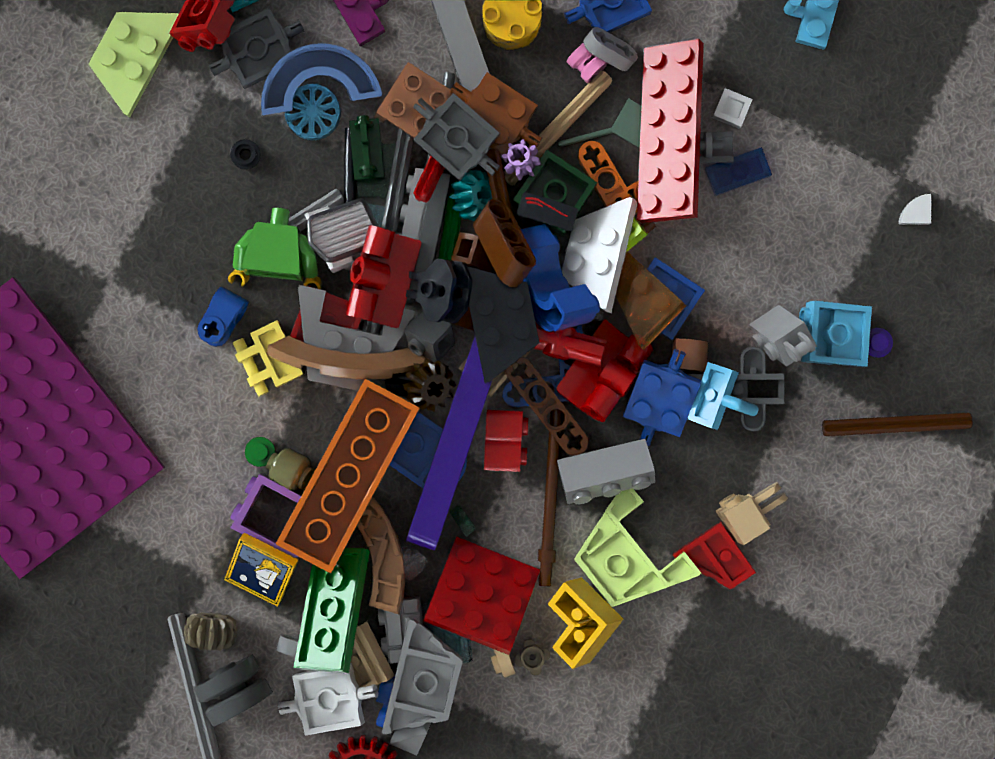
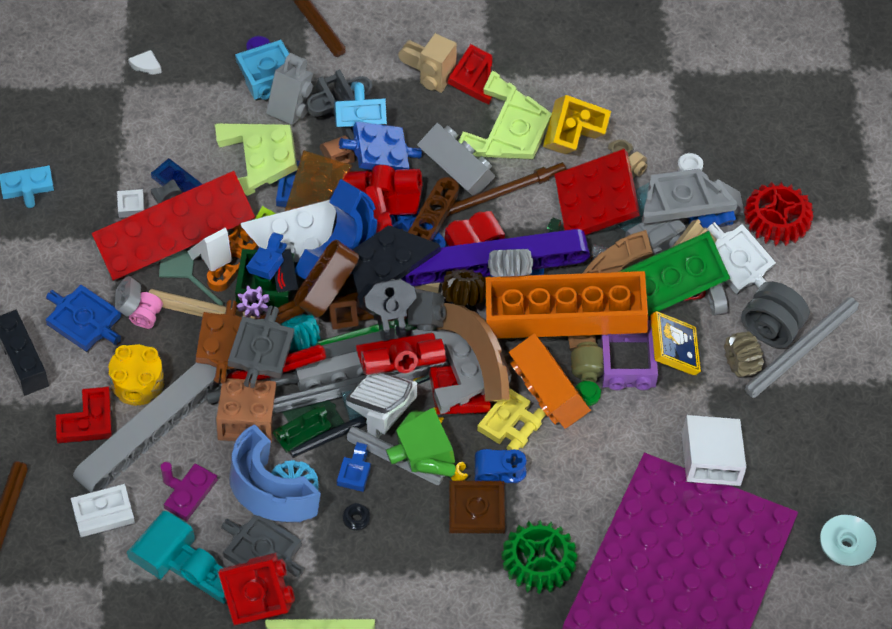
camera: 120 degrees left, 30 degrees down
none -> white slope [187,228,232,272]
none -> yellowish green wing [215,124,298,196]
none -> blue plate [246,232,287,280]
none -> blue plate [337,442,371,492]
none -> reddish brown tile [449,481,505,534]
none -> light grey gear [488,249,533,277]
none -> green gear [502,520,577,594]
none -> orange brick [509,333,591,429]
none -> white tile [677,153,703,171]
none -> white brick [682,415,746,486]

